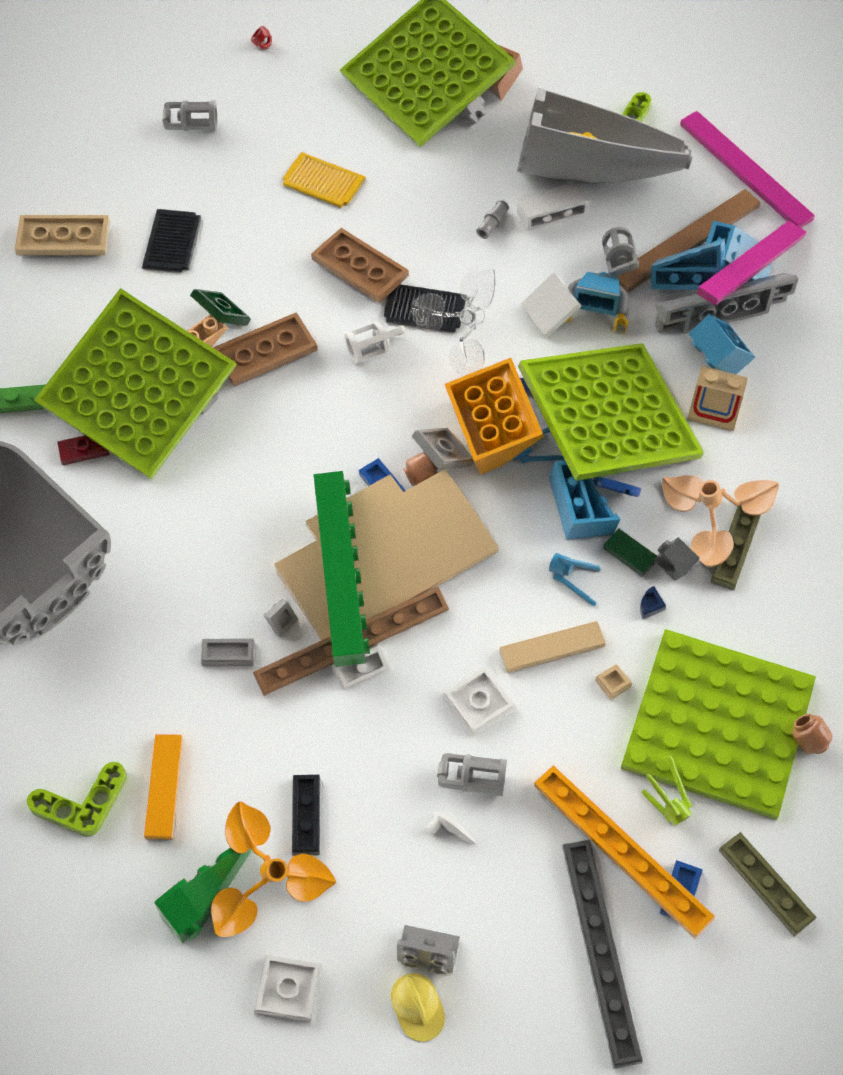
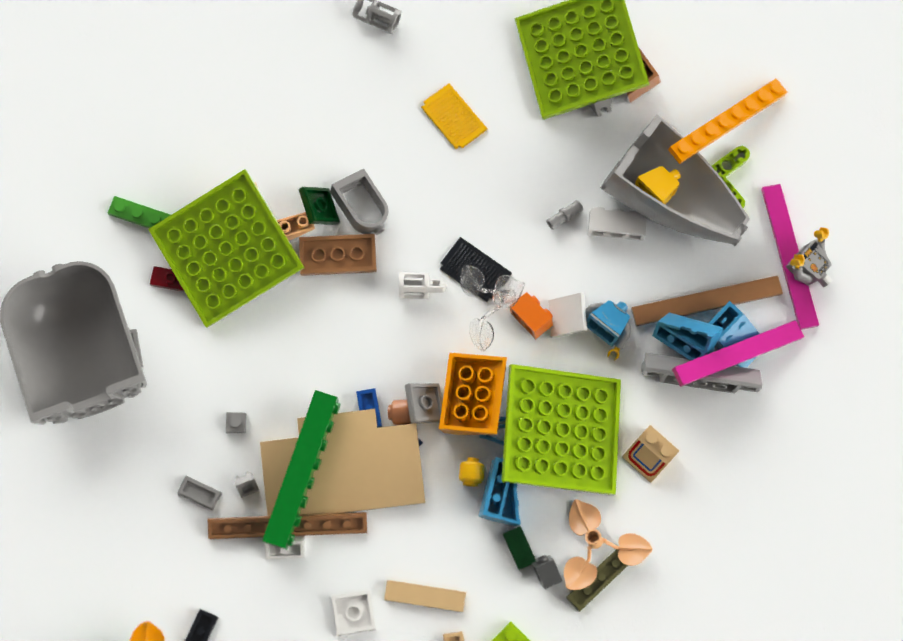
camera: 20 degrees right, 15 degrees up
tan plate [14,215,110,256] -> none
lime beam [27,762,127,837] -> none
black window [142,209,202,272] -> none
light orange tile [144,734,183,840] -> none
medium nougat plate [311,228,409,303] -> none
dark azure plant [549,553,601,606] -> none
blue tile [593,476,642,498] -> none
light grey piece [602,227,639,277] -> none
dark blue tile [640,586,666,619] -> none
dark azure brick [688,314,755,375] -> none
none -> light grey plate [225,412,247,433]
none -> light grey window [330,168,389,235]
none -> yellow head [459,457,485,487]
none -> orange brick [509,292,553,340]
none -> light orange plate [668,78,788,164]
none -> light grey torso [785,227,832,288]

